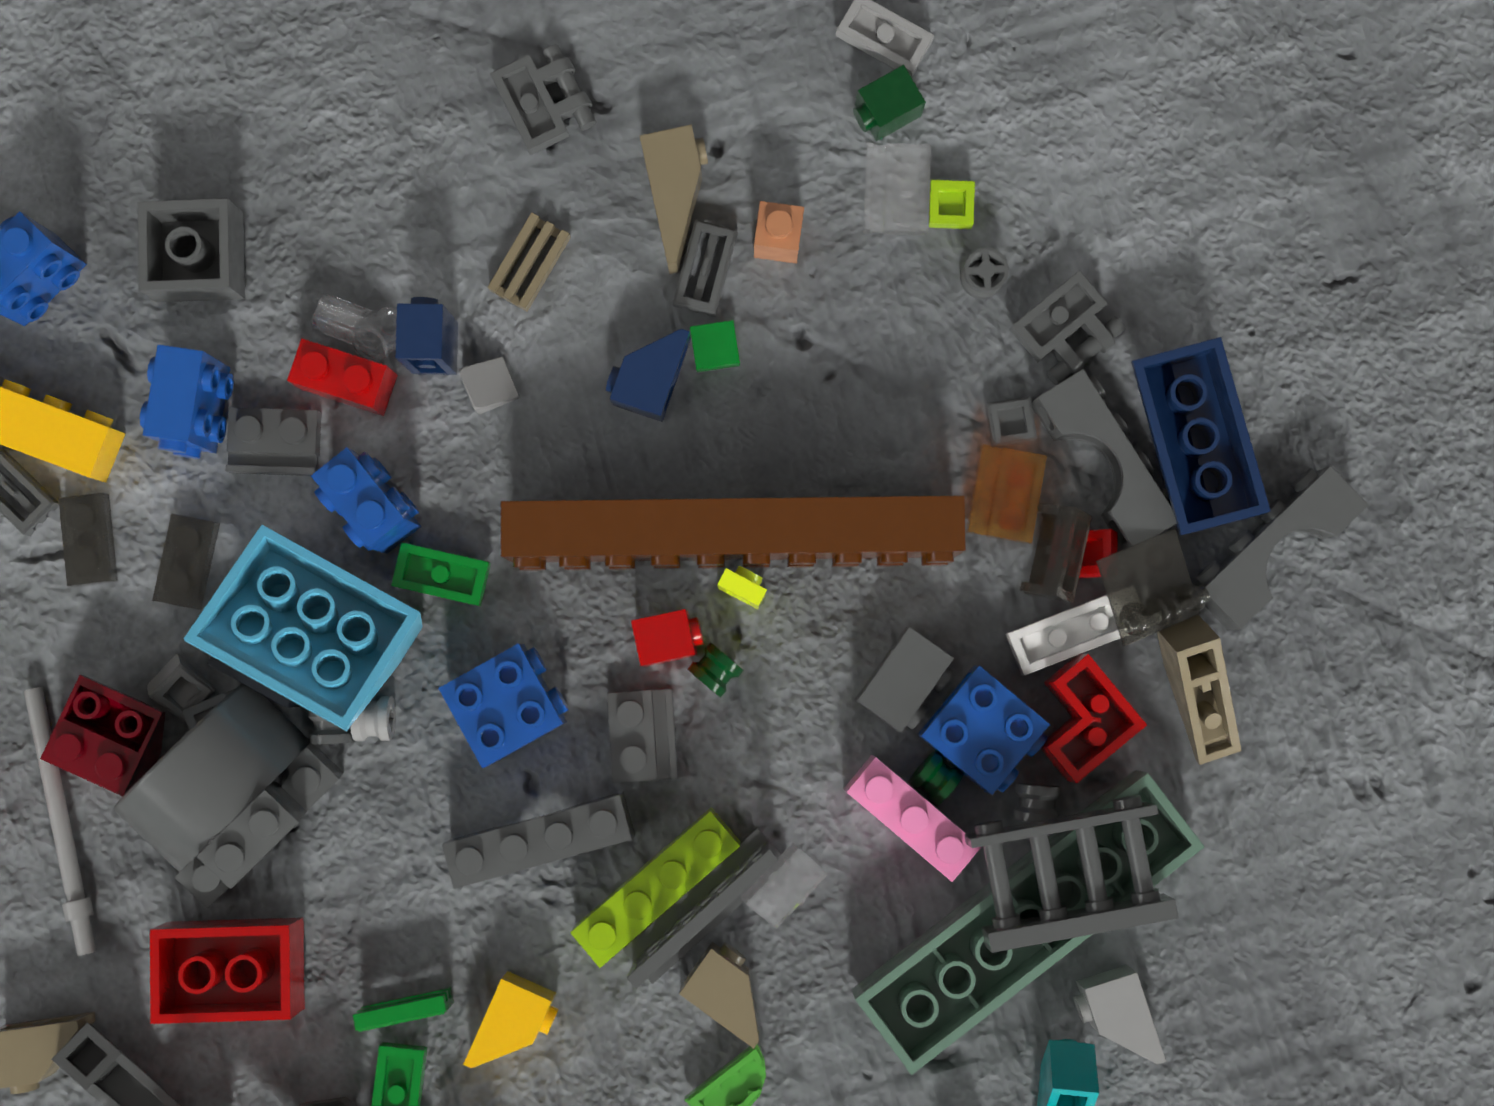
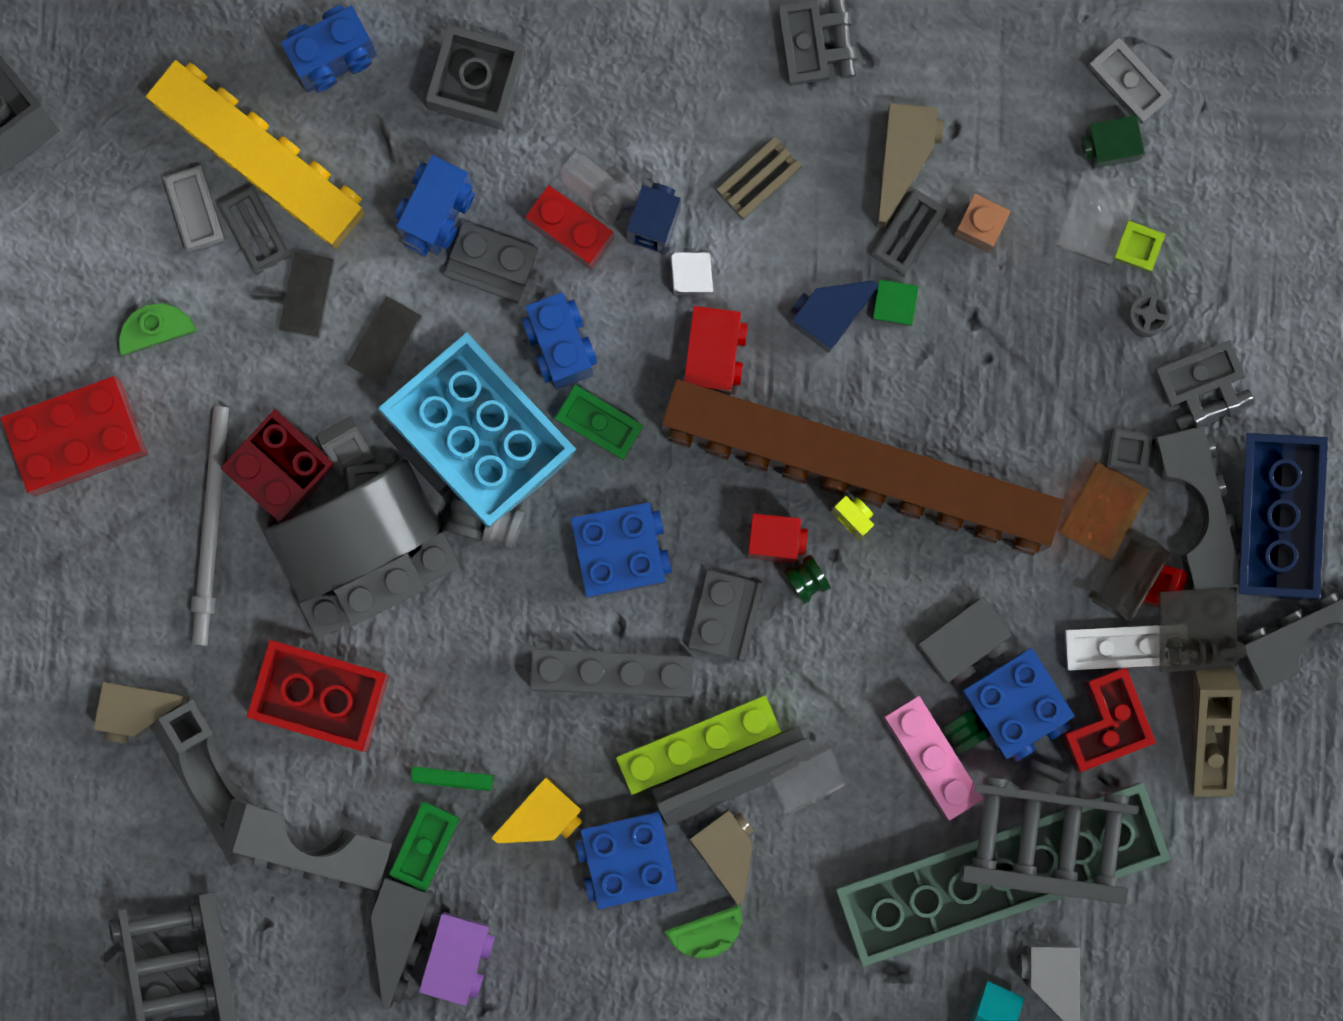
camera: 20 degrees right, 0 degrees up
none -> blue brick [575,811,678,909]
none -> red brick [684,306,748,395]

